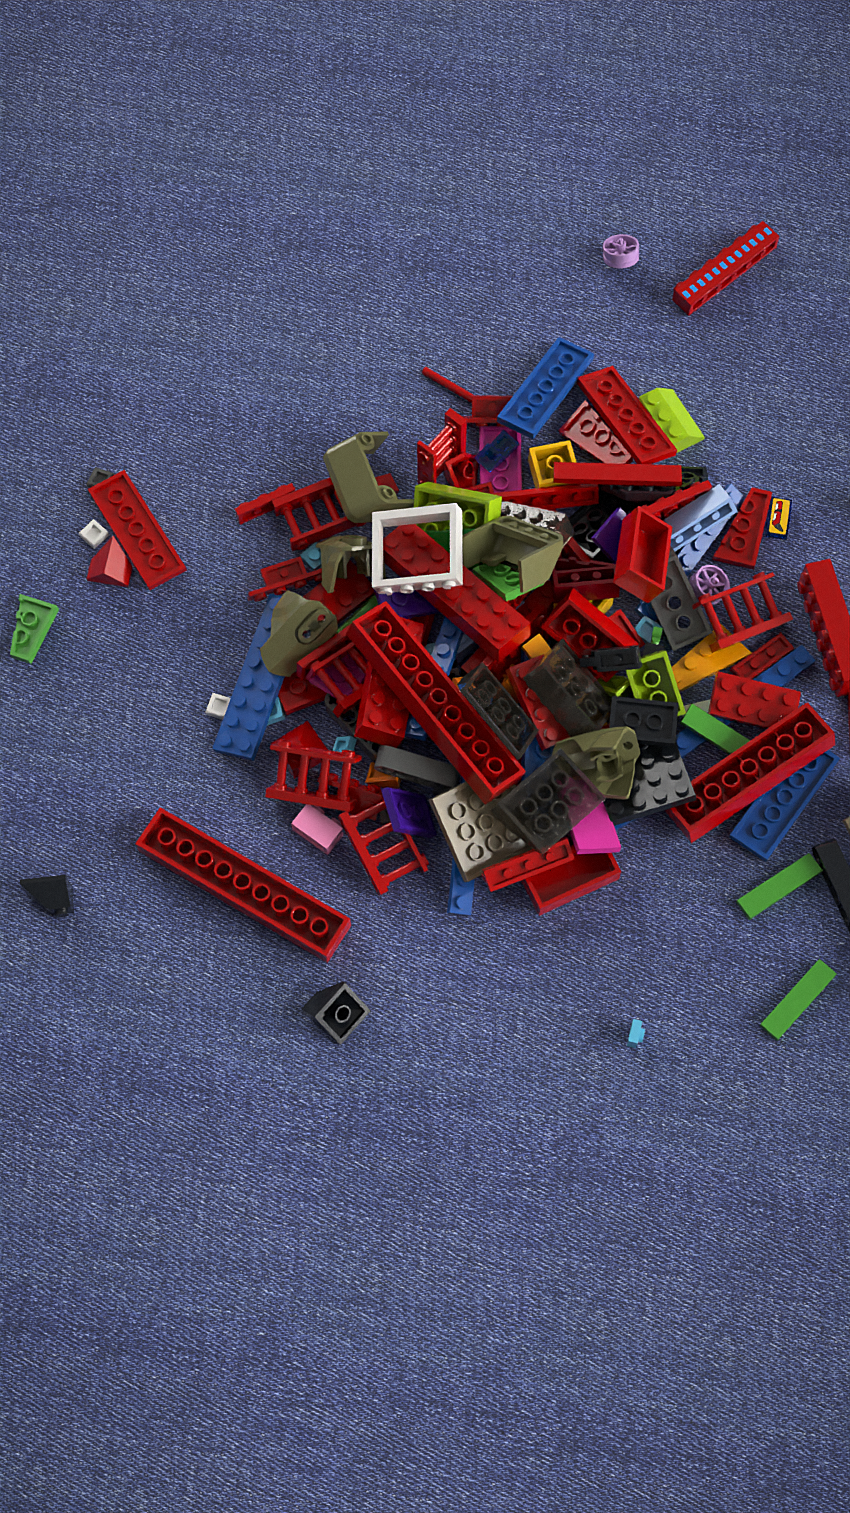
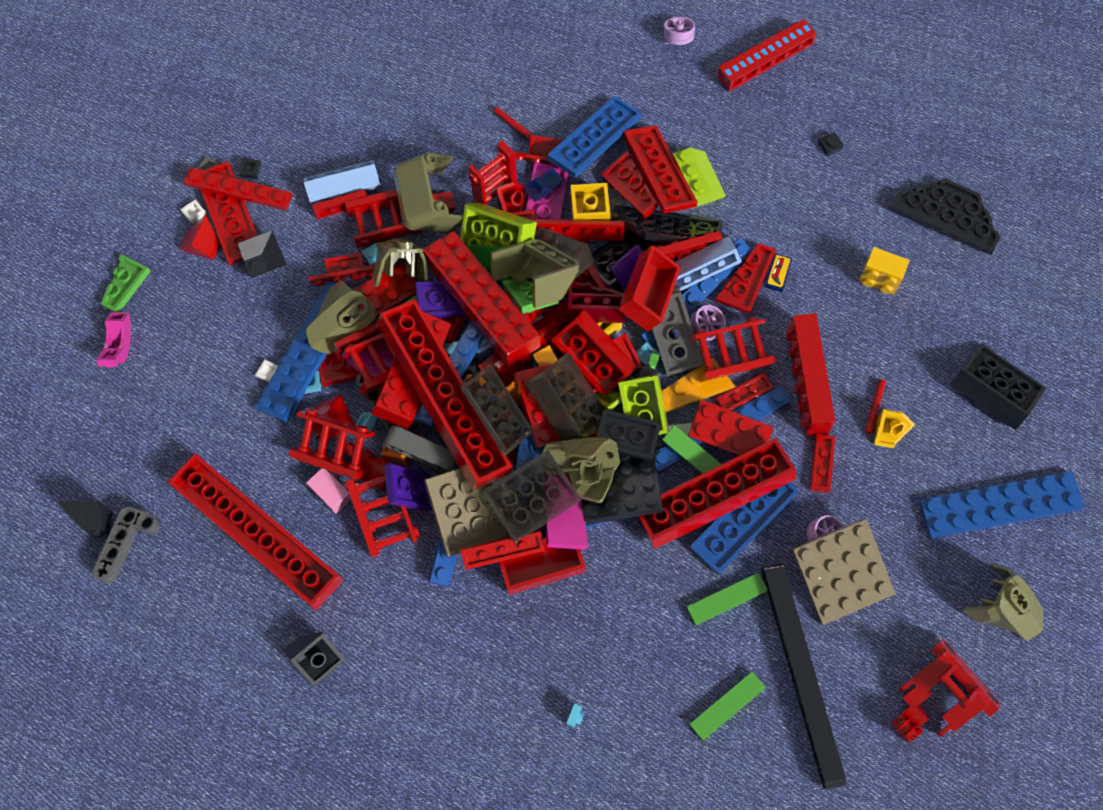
camera: 10 degrees right, 0 degrees up
white window [372,503,463,595] -> none
red tile [553,462,682,487] -> none
black hinge [580,645,642,672] -> none
none -> dark grey beam [93,507,160,584]
none -> dark pink arch [96,312,131,368]
none -> red plate [184,167,293,211]
none -> black slope [238,230,287,278]
none -> black plate [239,158,261,179]
none -> light blue brick [304,160,380,204]
none -> black plate [818,132,844,156]

